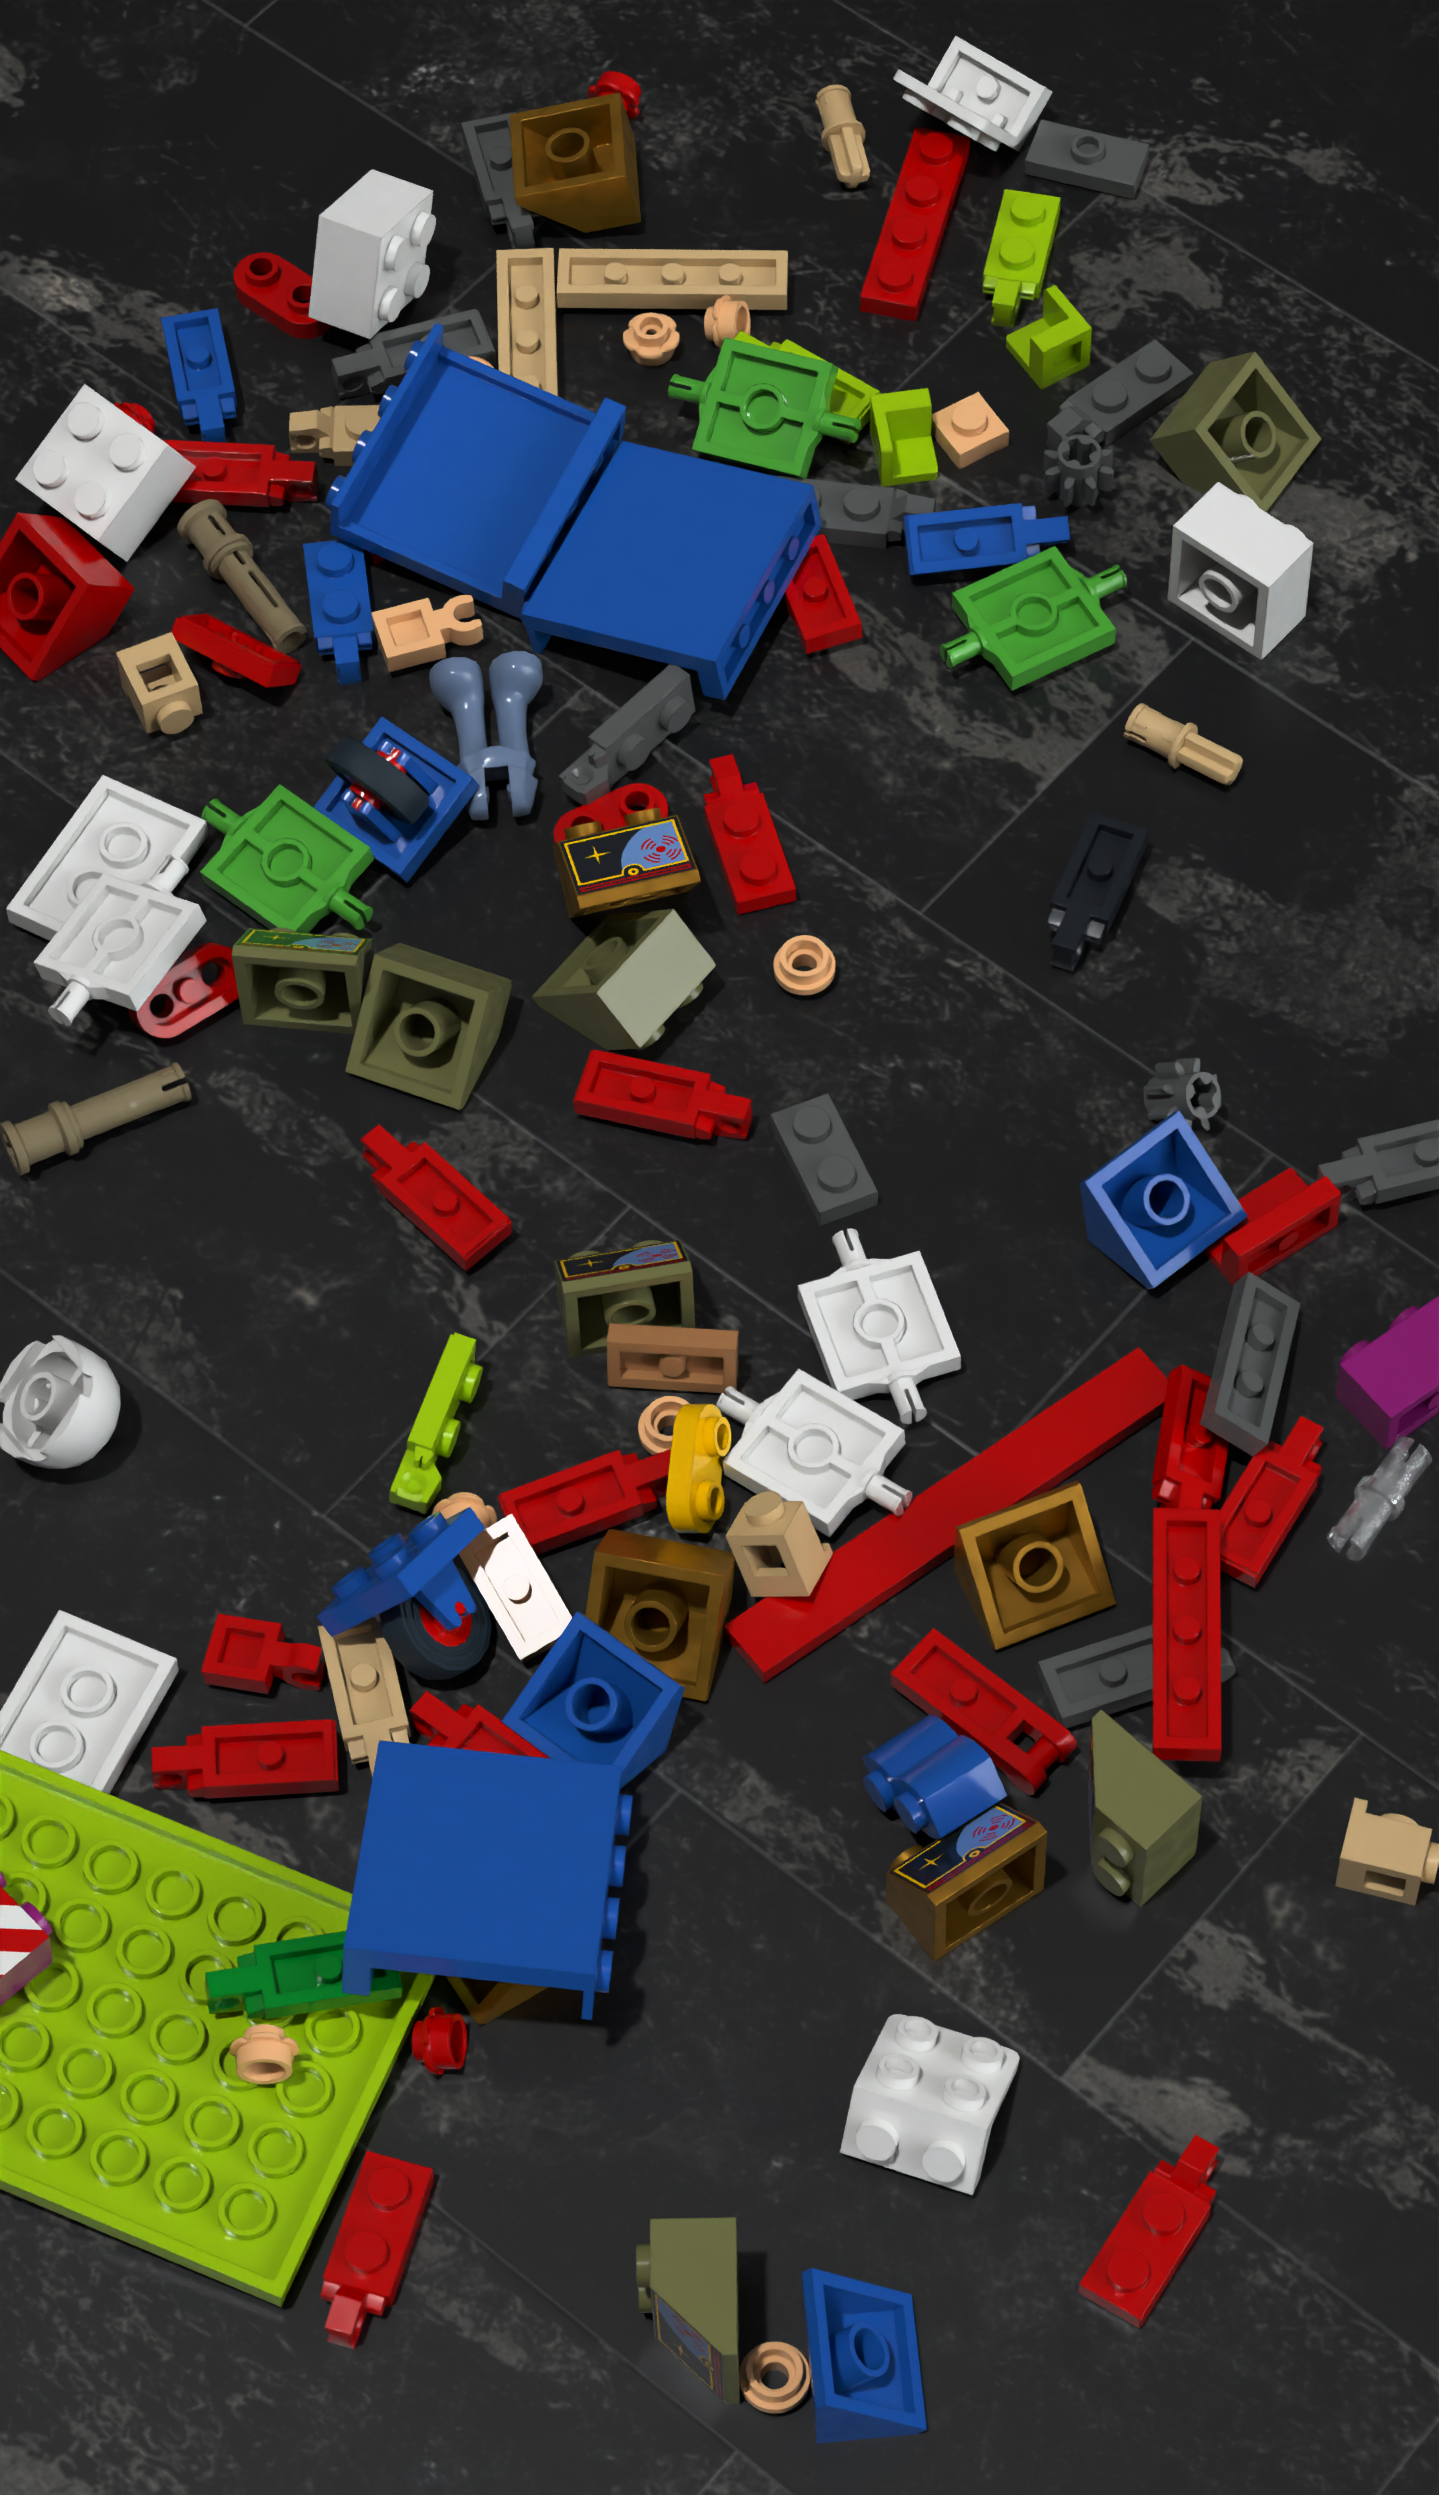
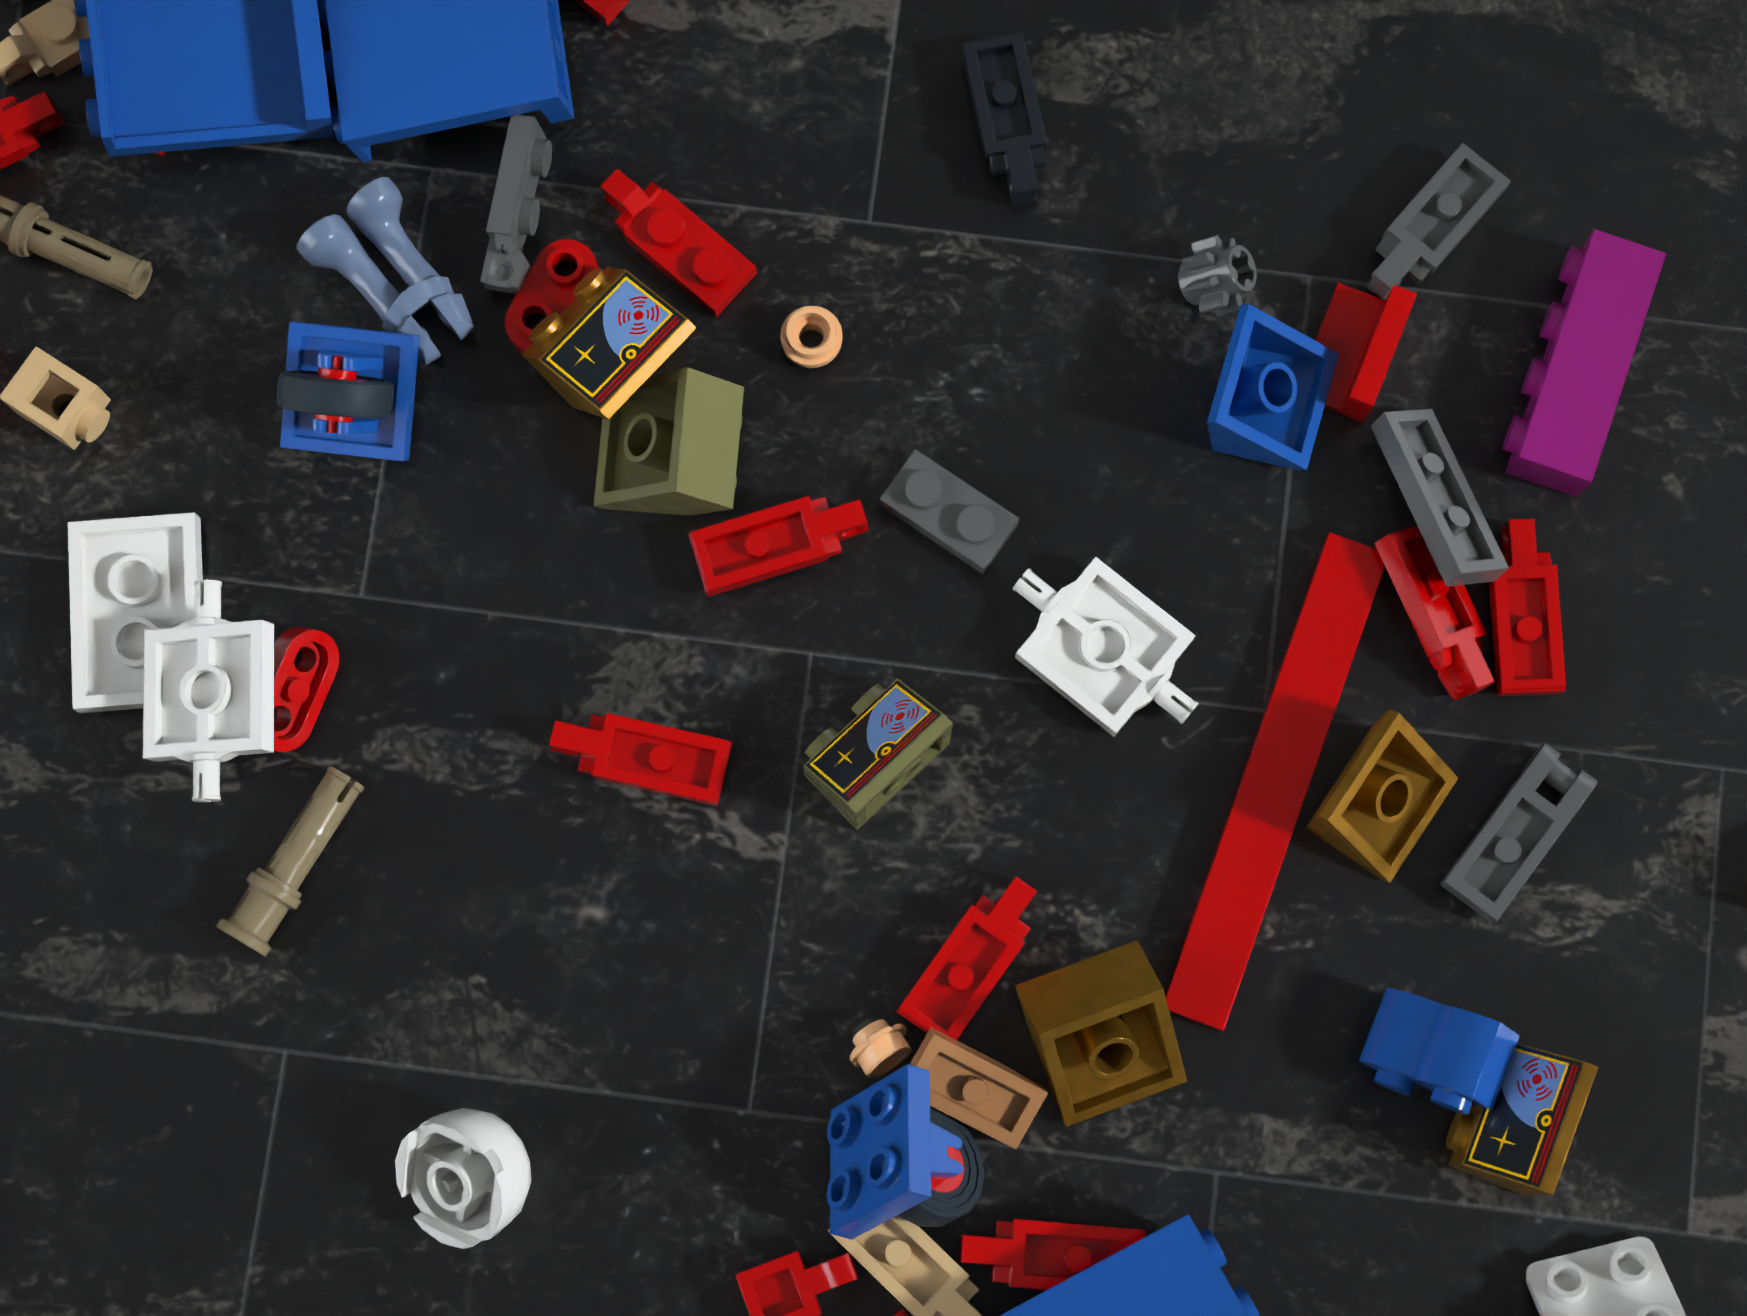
camera: 35 degrees left, 20 degrees up
red plate [171,613,302,688] -> none
bright green plate [200,784,375,933] -> none
olive slope [232,927,374,1034] -> none
blue hinge [303,539,375,686] -> none
olive slope [345,943,513,1110] -> none
light nougat plate [371,595,483,672] -> none
lime hinge [389,1332,483,1514] -> none
blue slope [502,1611,685,1789] -> none
medium nougat plate [607,1323,738,1393] -> none
light nougat plate [638,1396,690,1455] -> none
yellow plate [666,1404,731,1533] -> none
white plate [717,1369,912,1537] -> none
tan brick [726,1491,833,1597] -> none
red plate [890,1628,1077,1795] -> none
olive slope [1087,1710,1203,1908] -> none
red plate [1152,1508,1221,1762] -> none
clear pin [1327,1436,1432,1561] -> none

